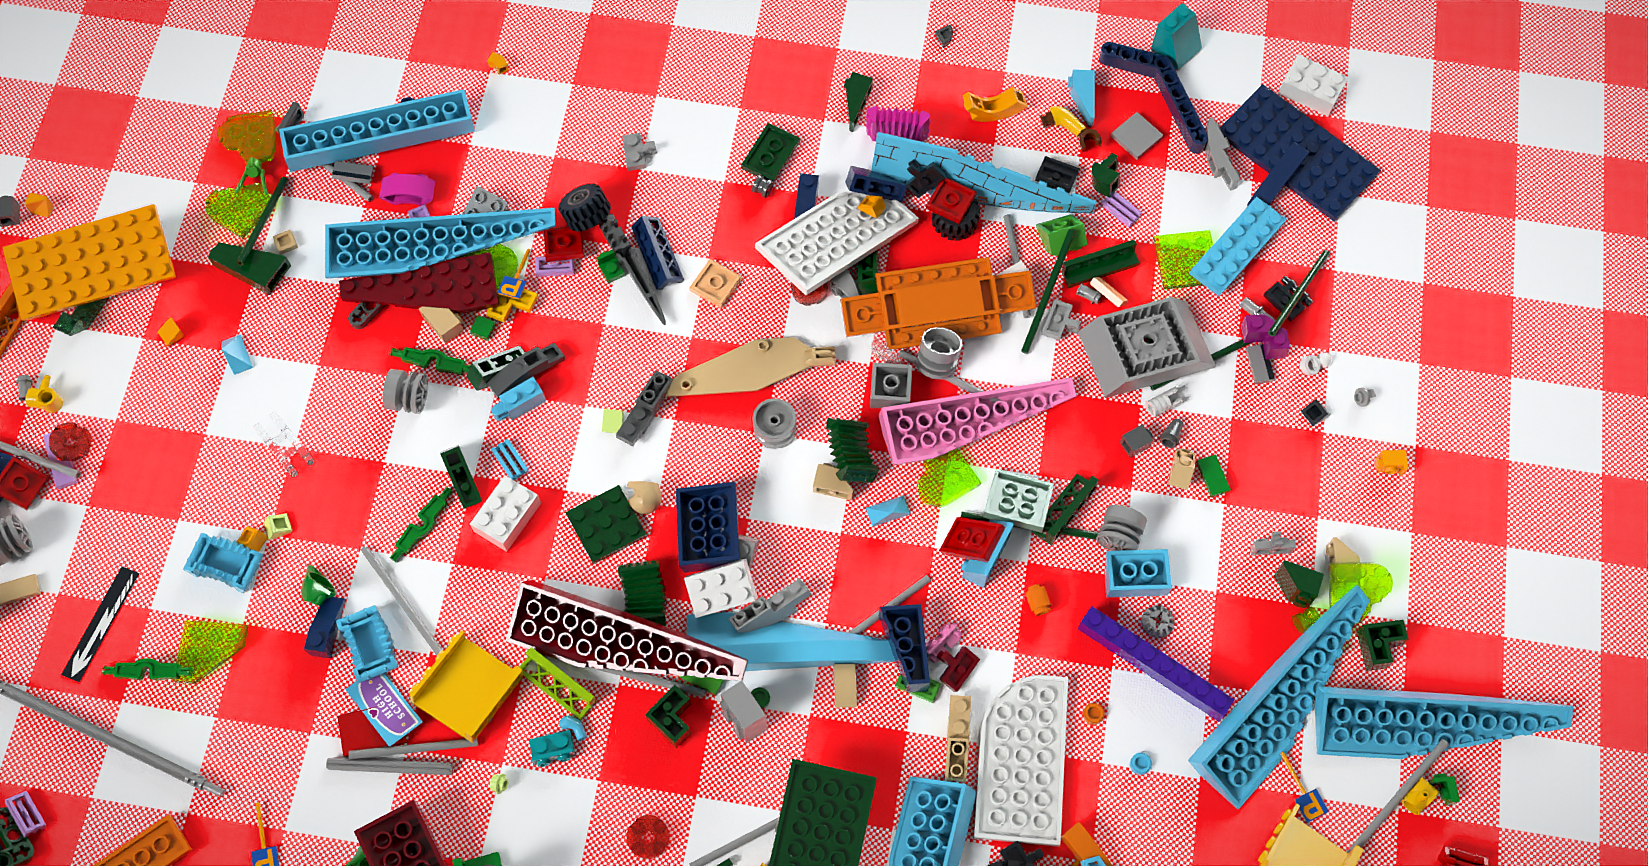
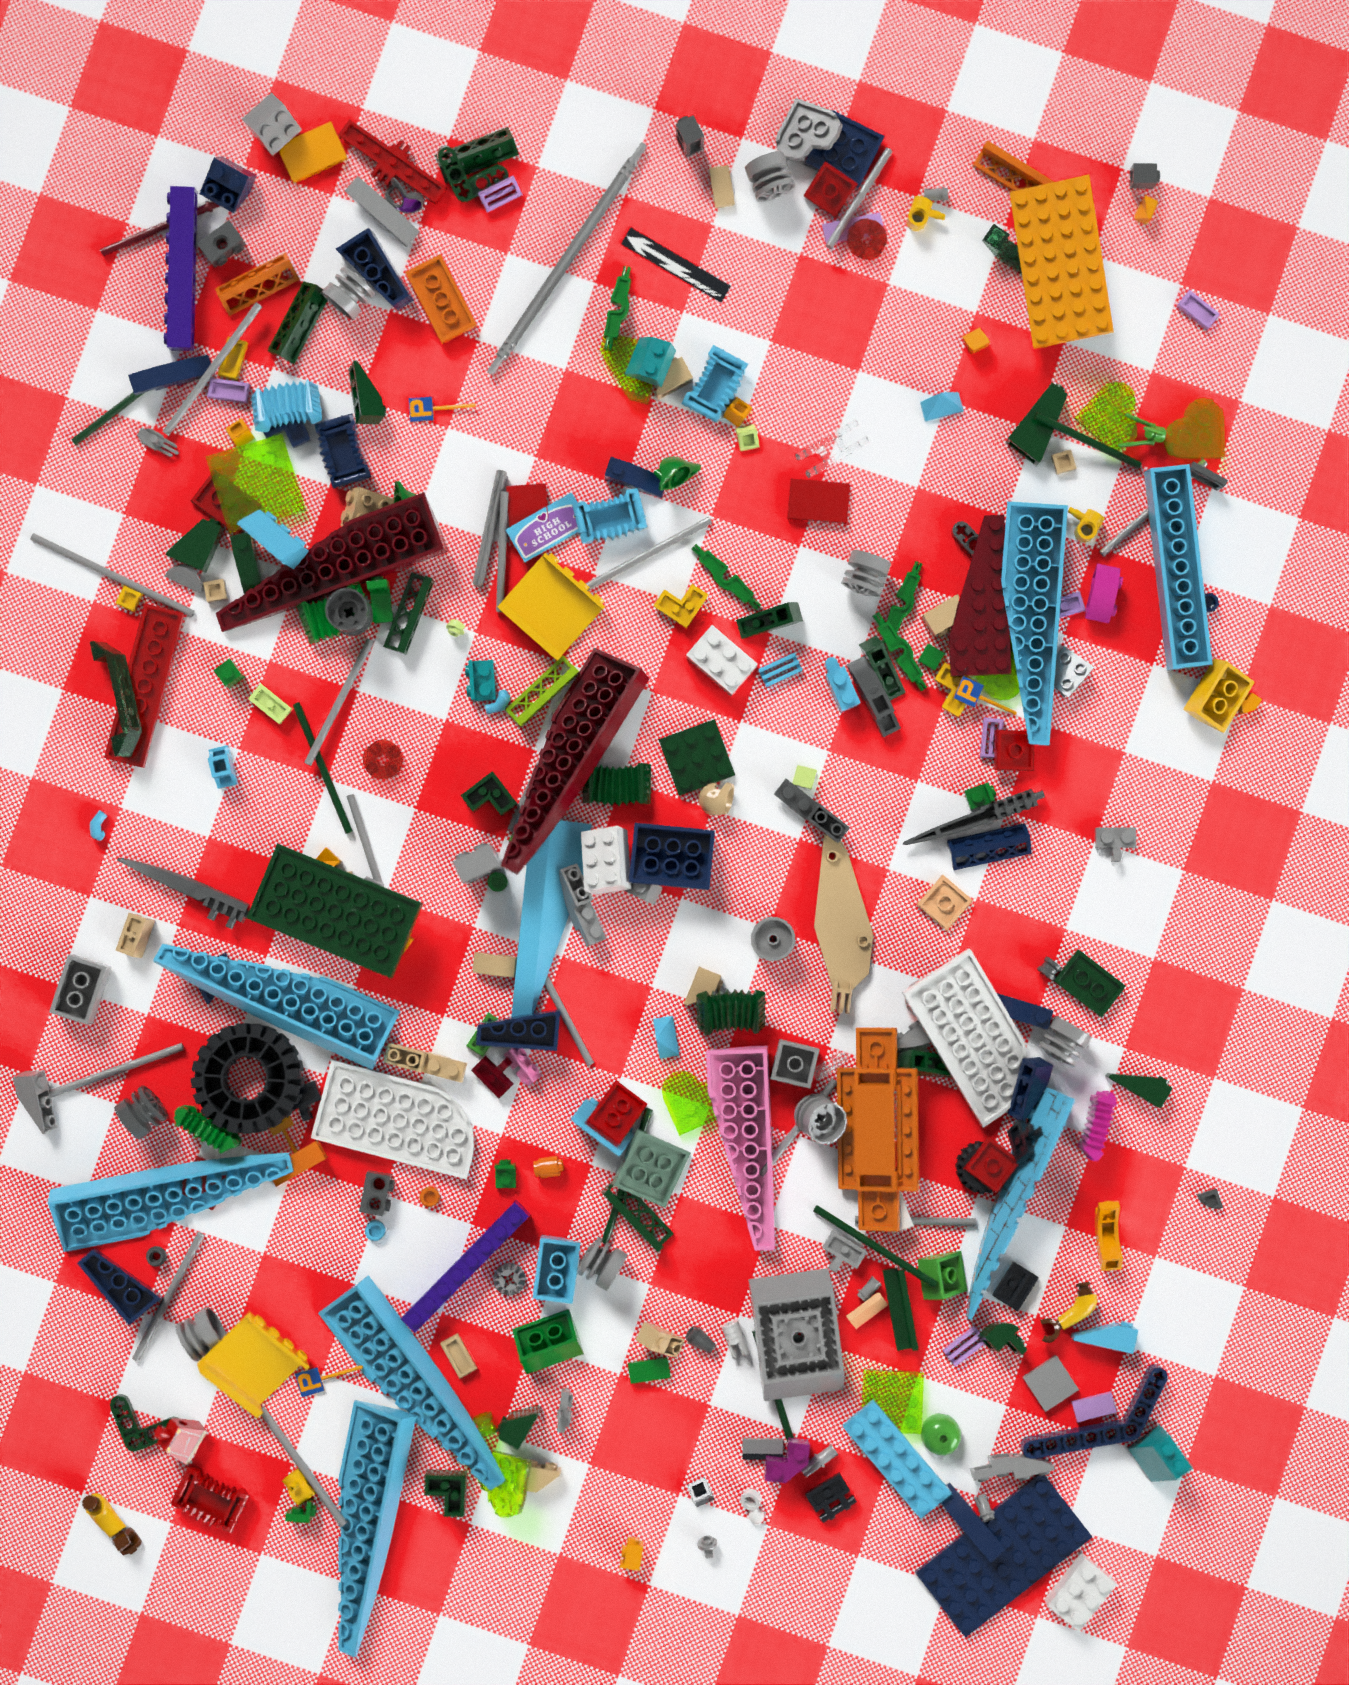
camera: 100 degrees right, 20 degrees up
light grey tile [332,161,373,184] -> none
black wheel [558,183,611,232] -> none
light orange slope [858,196,886,218] -> none
dark grey brick [1120,424,1153,458] -> none
piece [1268,250,1330,337] -> none
none -> dark grey brick [359,1170,395,1216]
none -> dark green fence [383,572,434,655]
none -> tan tile [440,1333,478,1379]
none -> green bracket [494,1159,516,1188]
none -> green slope [512,1309,584,1374]
none -> teal slope [625,337,676,387]
none -> yellow plate [653,584,709,629]
none -> tan slope [656,357,693,400]
none -> red tile [787,478,850,524]
none -> green piece [872,612,927,692]
none -> bright green cylinder [921,1413,961,1455]
none -> light grey pin [974,1494,995,1522]
none -> light grey wheel [1038,1015,1093,1067]
none -> yellow piece [1068,507,1105,543]
none -> lavender tile [1071,1391,1116,1422]
none -> lavender tile [1176,289,1220,331]
none -> yellow slope [1183,659,1255,733]

